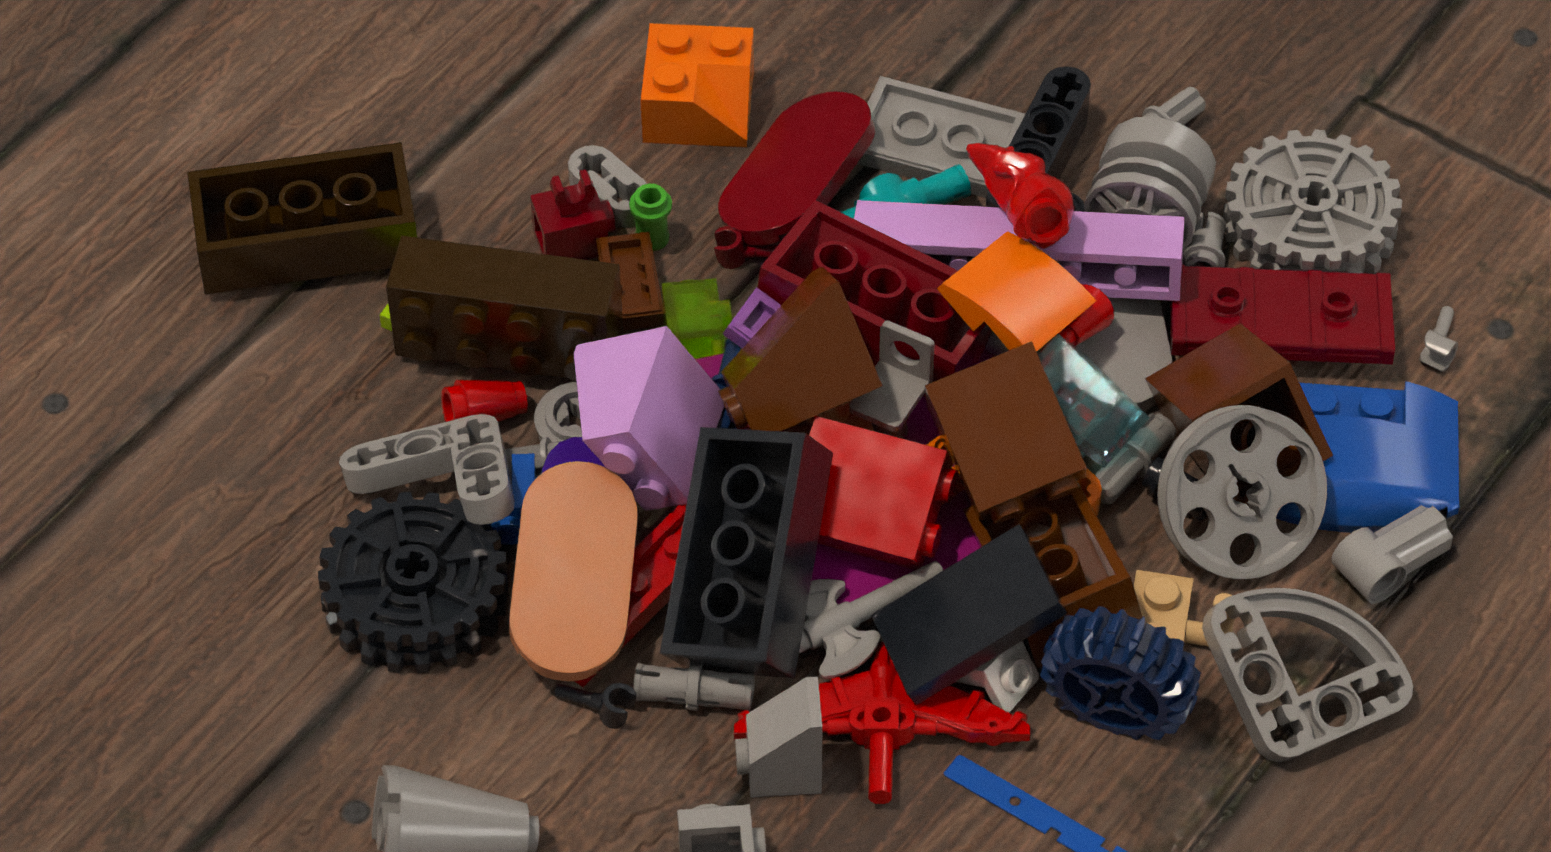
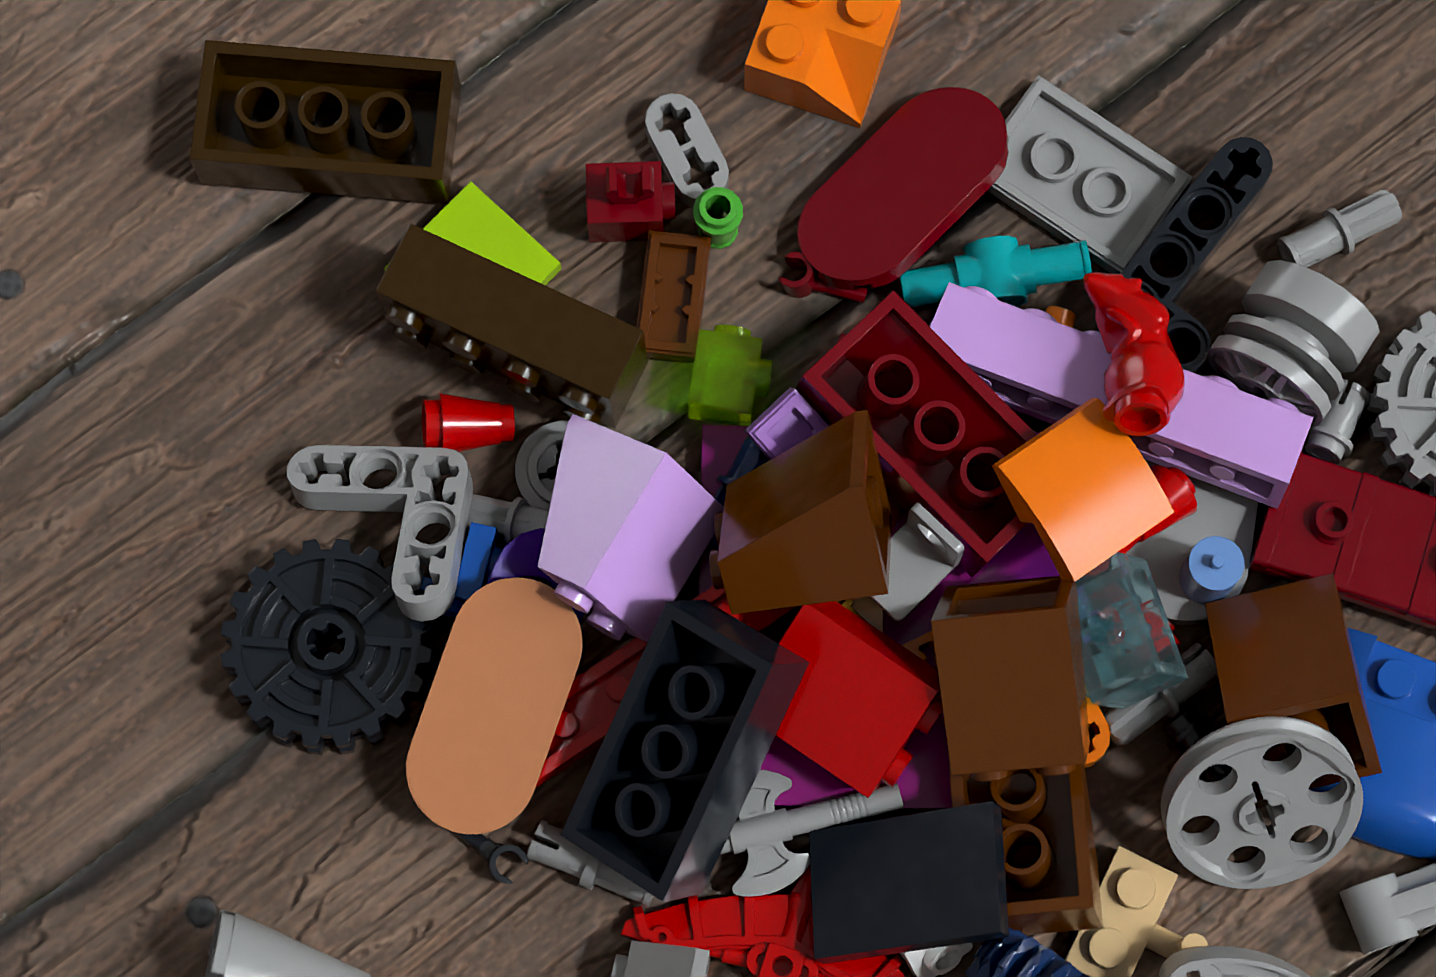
camera: 15 degrees right, 25 degrees up
none -> medium blue piece [1179,536,1244,604]

